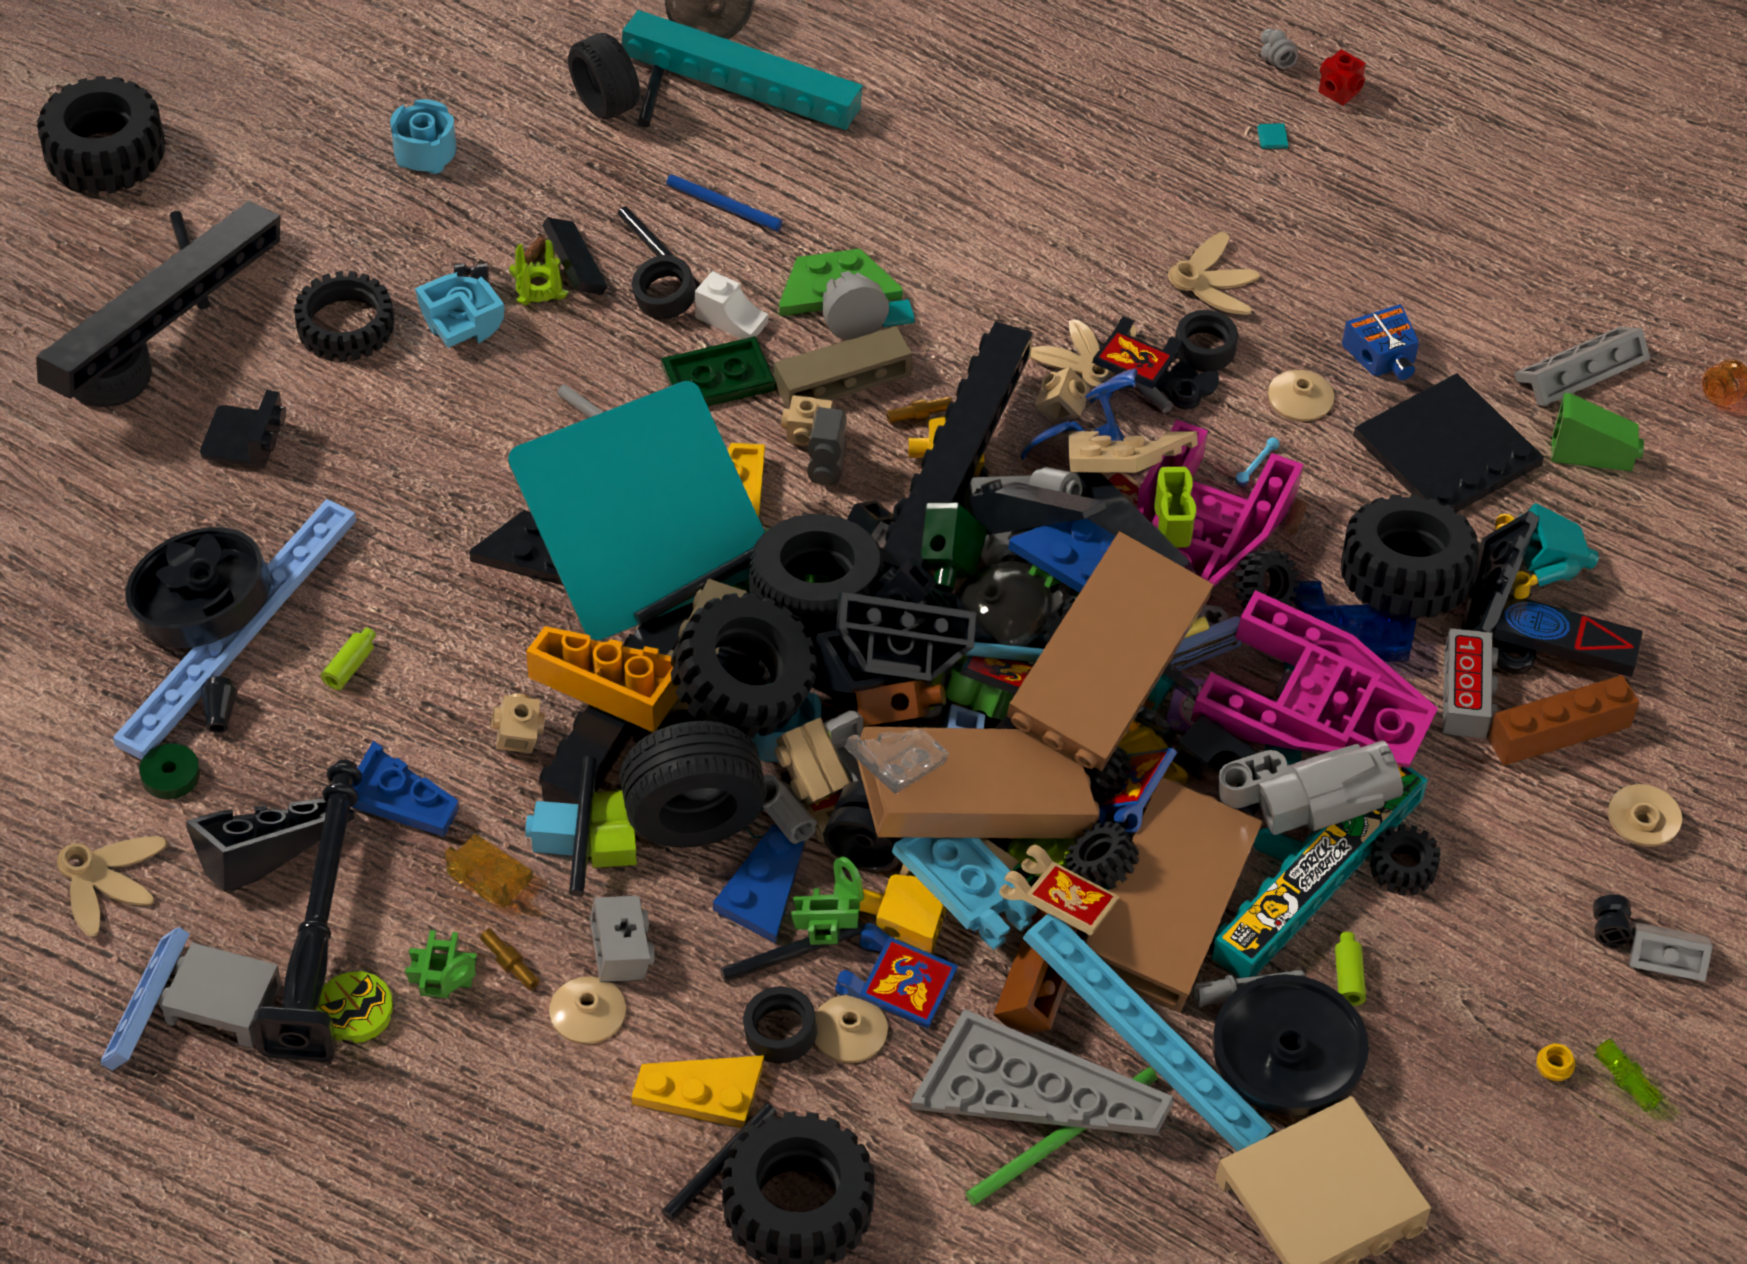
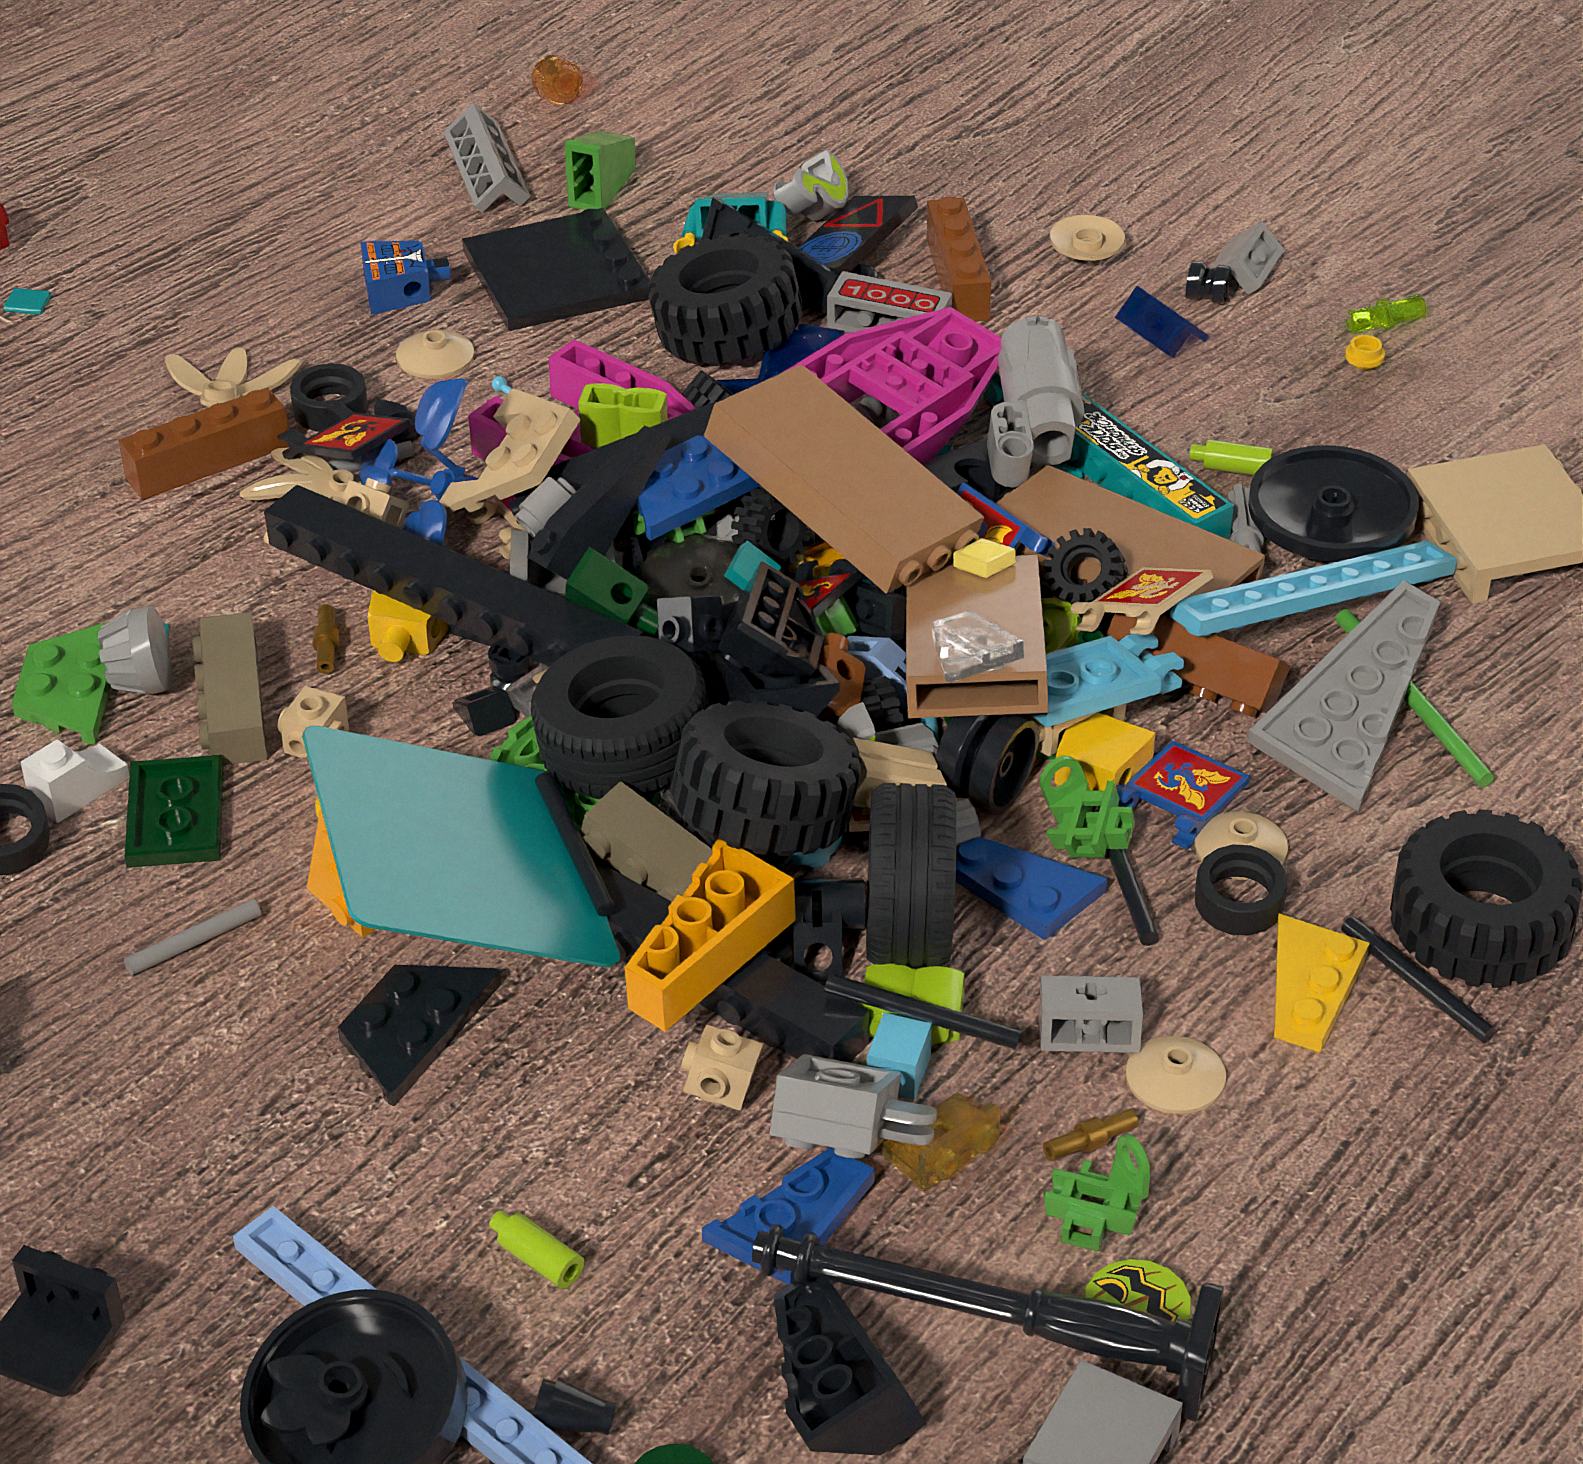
camera: 75 degrees left, 10 degrees down
dark grey brick [807,407,847,485] -> none
black tyre [1370,824,1441,896] -> none
none -> dark orange brick [119,387,289,500]
none -> teal tile [724,540,781,591]
none -> light grey brick [770,1054,937,1158]
none -> light grey animal [773,150,848,221]
none -> light yellow tile [953,538,1016,578]
none -> clear blue panel [1115,286,1209,358]

